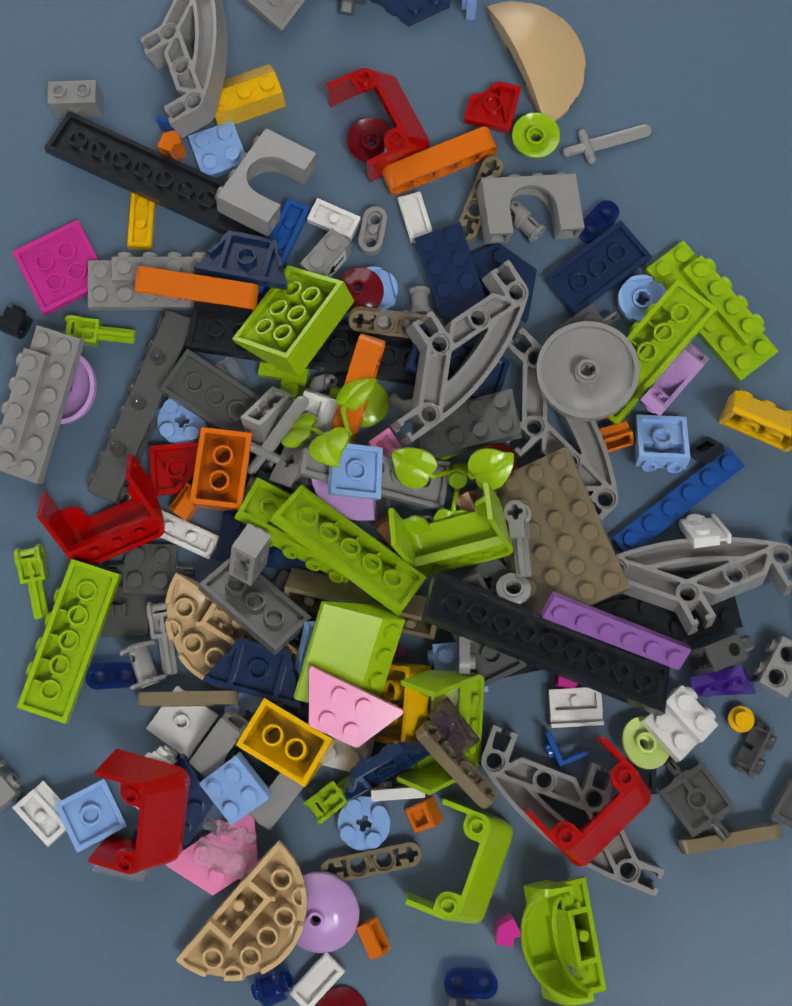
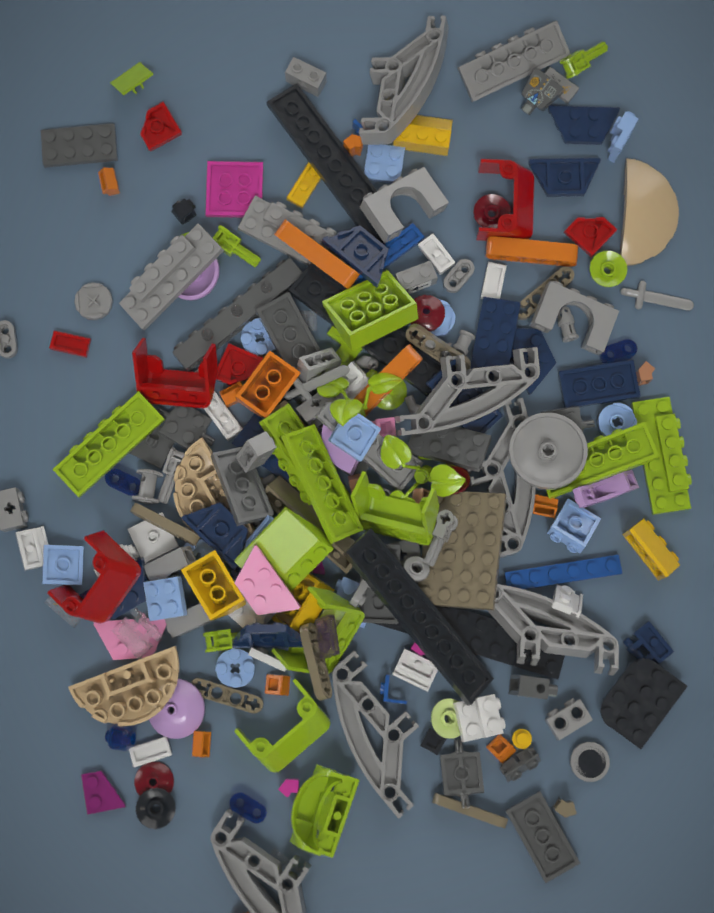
camera: 25 degrees right, 0 degrees up
lime connector [14,543,50,619] -> none
red windscreen [522,735,651,866] -> none
medium lavender plate [541,592,692,670] -> none
black plate [689,436,725,465] -> none
dark purple wing [690,665,756,697] -> none
none -> orange slope [486,734,516,764]
none -> dark blue wing [528,158,601,197]
none -> nougat piece [636,361,655,386]

